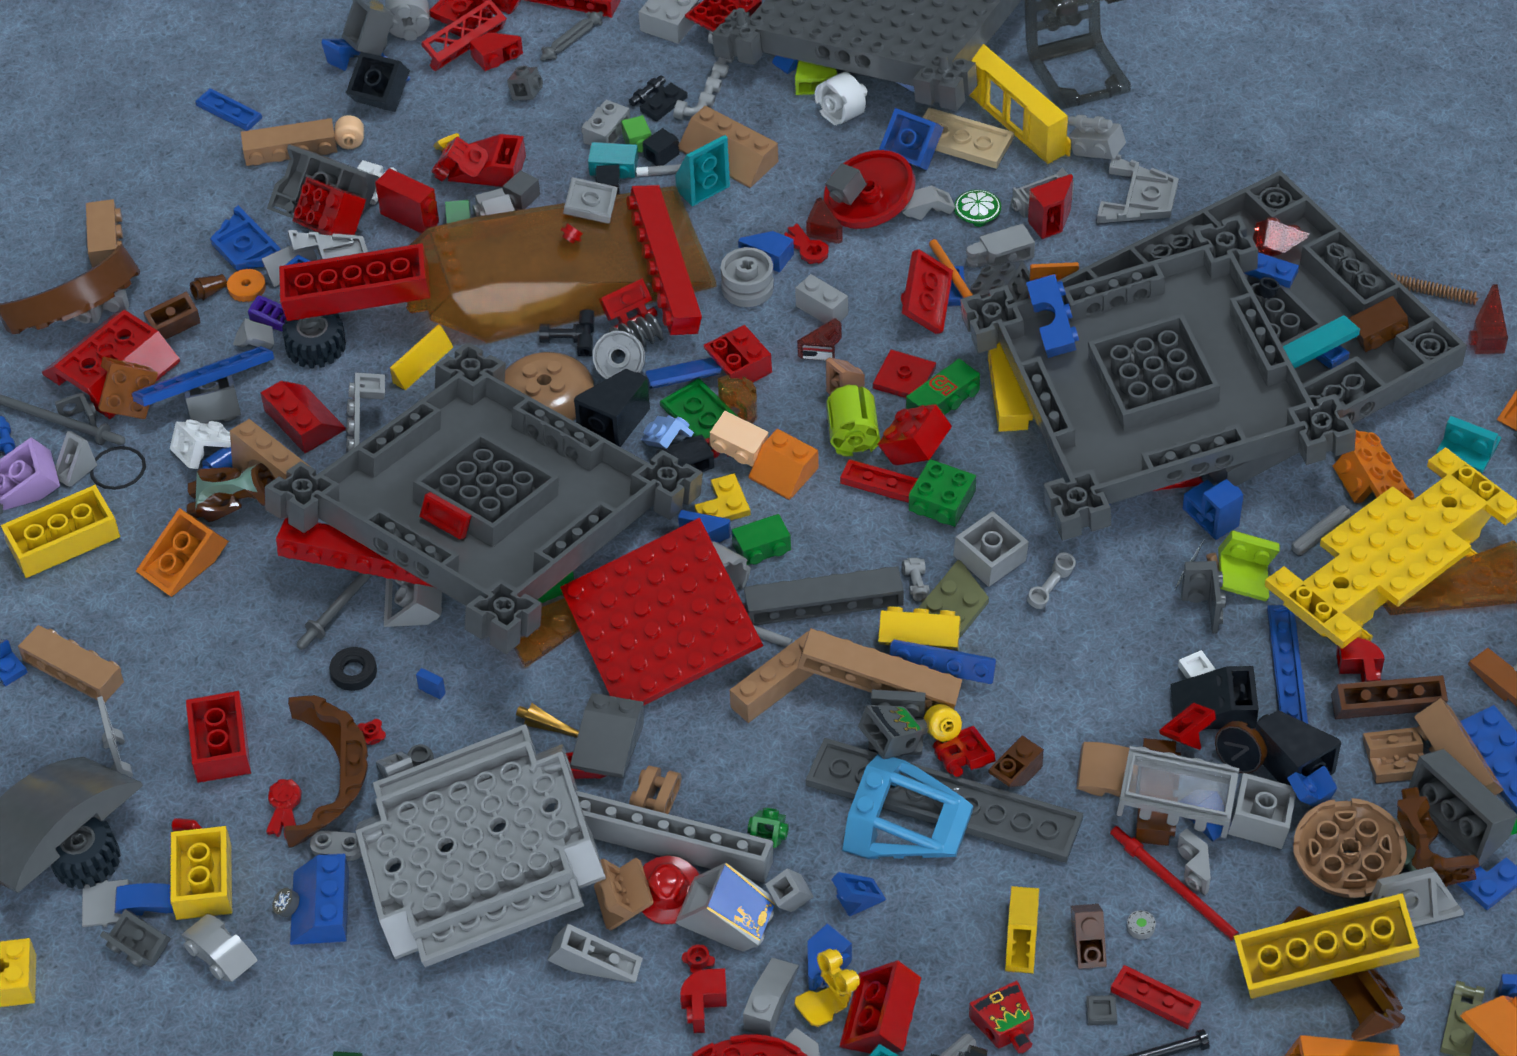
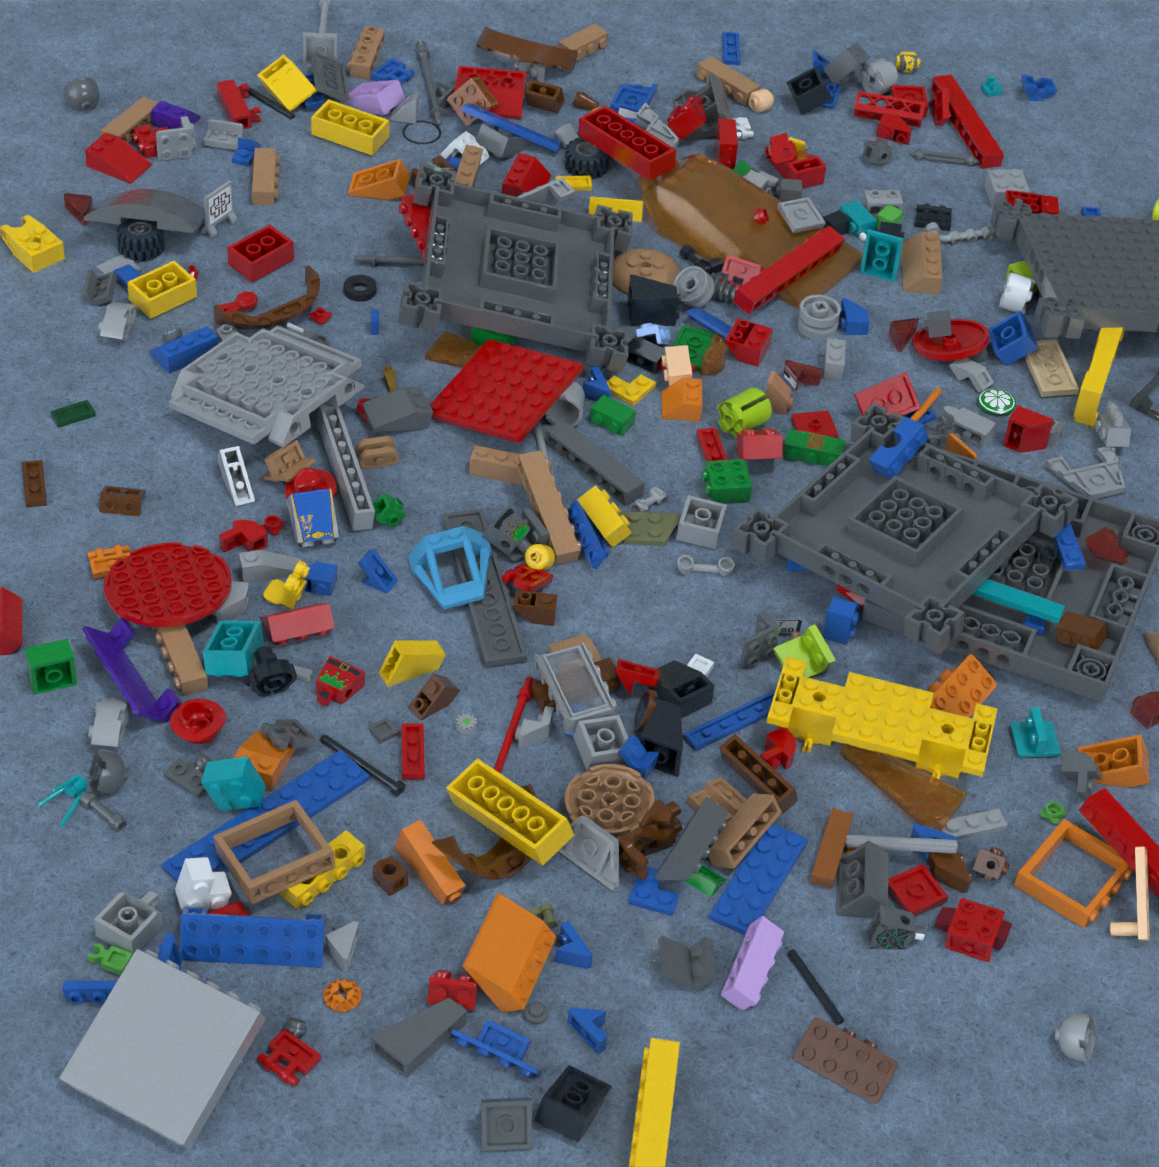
camera: 50 degrees right, 5 degrees down
red tile [419,492,472,540] -> none
light grey brick [765,868,814,912] -> none
red piece [784,223,829,264] -> none
none -> yellow tile [555,176,592,191]

